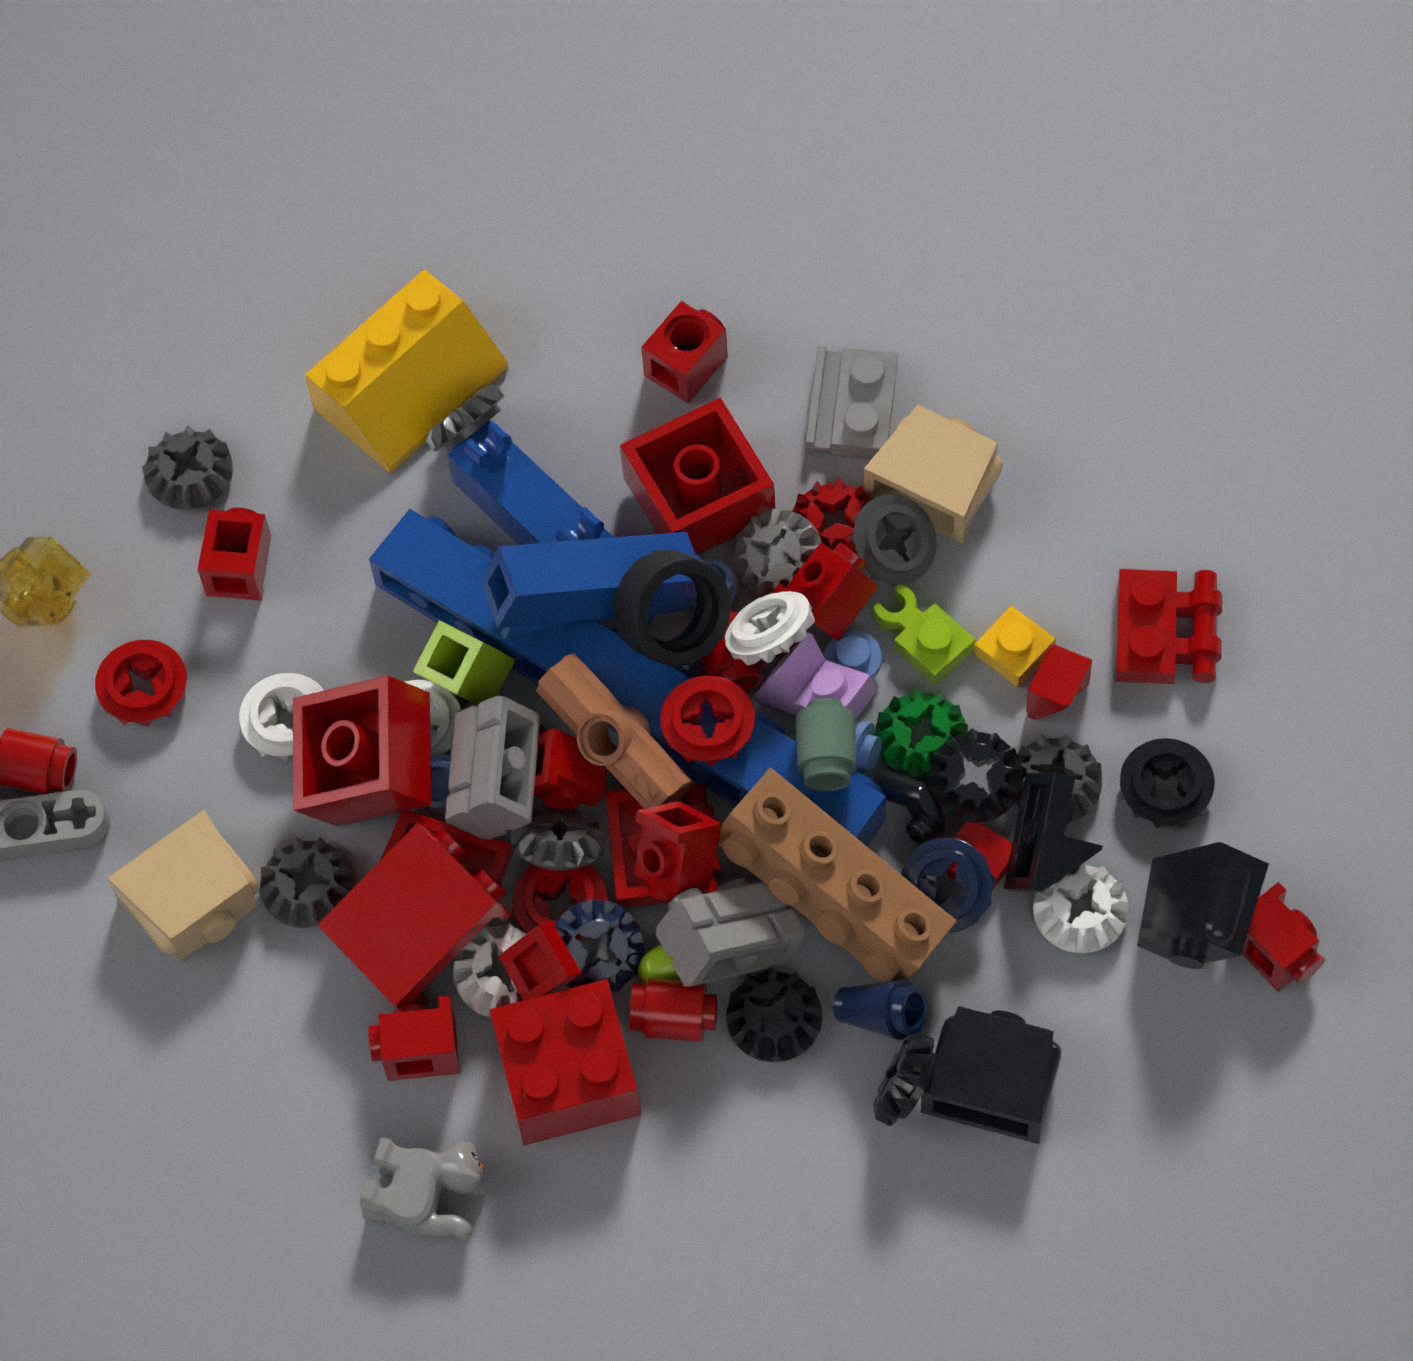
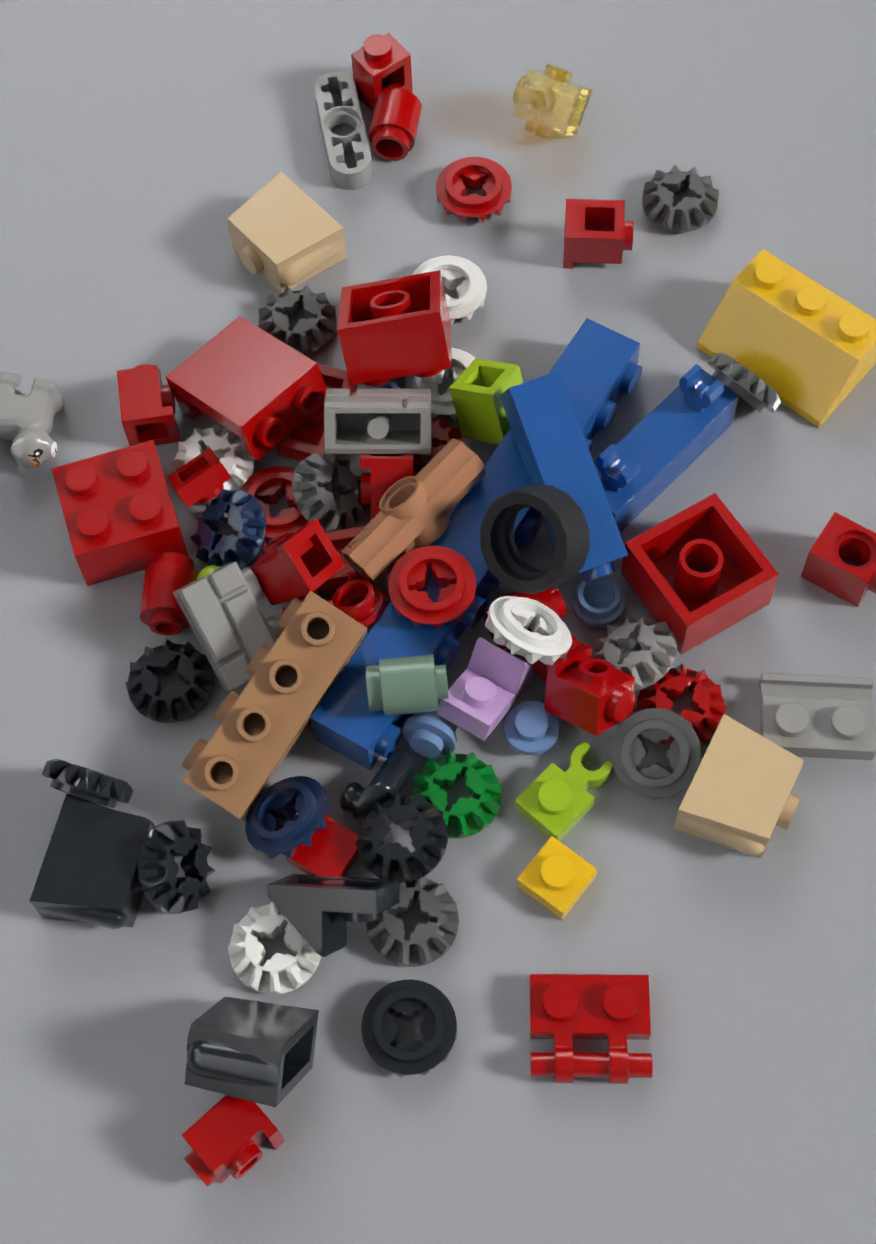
camera: 85 degrees right, 0 degrees up
dark blue cone [833,979,928,1040] -> none
red slope [1026,644,1092,720] -> none
none -> black gear [138,820,216,914]
none -> red plate [332,579,386,627]

